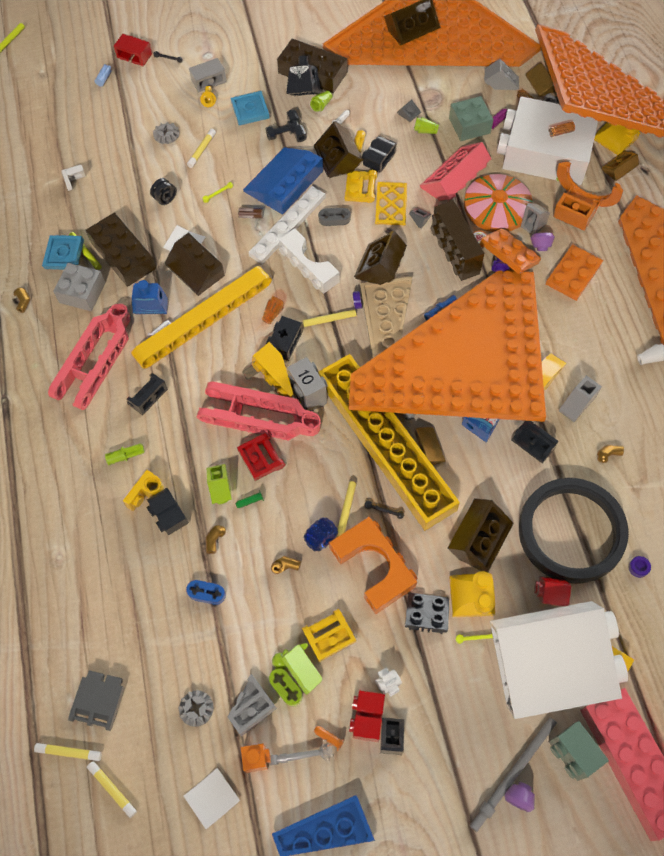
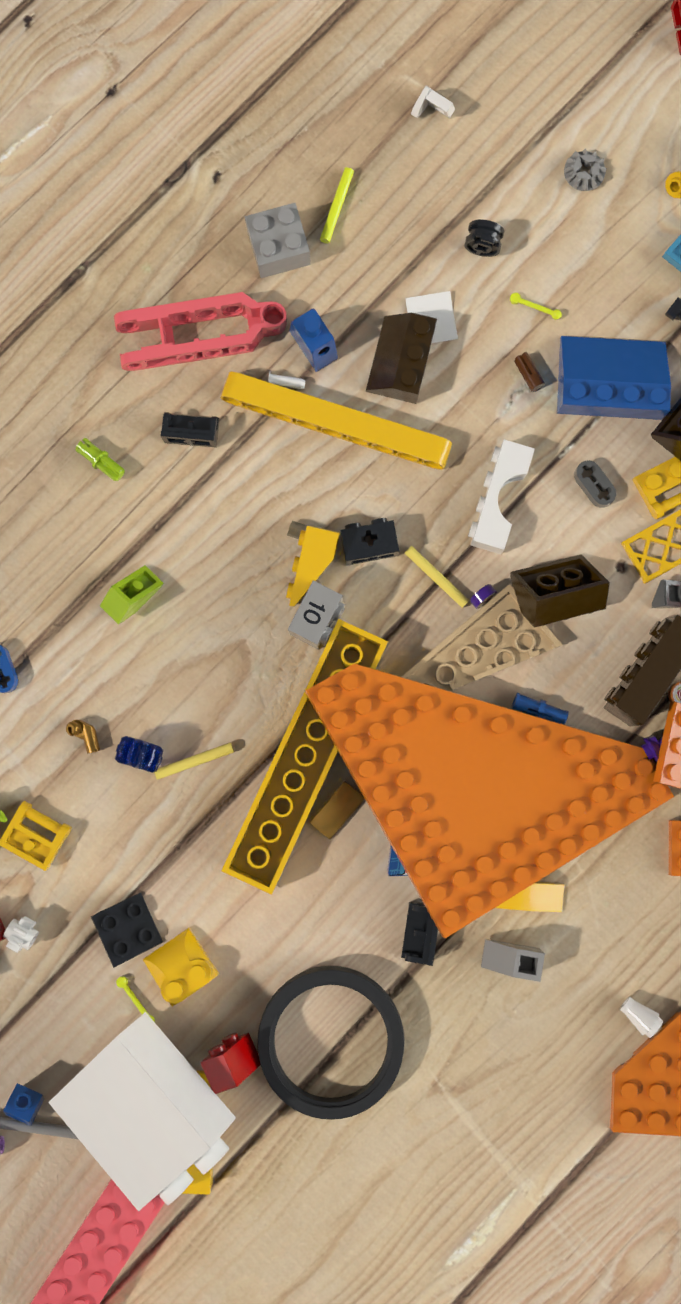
camera: 55 degrees right, 20 degrees up
pearl gold arm [13,287,30,313] -> none
dark azure plate [42,235,84,270] -> none
dark brown brick [85,212,156,287] -> none
light blue piece [95,64,112,87] -> none
yellow plate [123,470,164,511] -> none
black brick [146,488,189,536] -> none
light yellow bar [187,129,216,168] -> none
coral piece [196,381,321,441] -> none
pearl gold arm [206,525,226,554] -> none
green piece [235,490,264,508] -> none
red plate [237,433,286,481] -> none
white plate [248,186,326,265] -> none
clear orange cone [262,296,284,324] -> none
orange arch [329,517,418,614] -> none
black hinge [364,501,404,519] -> none
dark brown slope [448,498,514,573] -> none
sand green brick [549,721,609,781] -> none
pearl gold arm [597,445,624,463] -> none
dark purple tile [628,556,651,578] -> none
none -> blue brick [3,1083,44,1126]

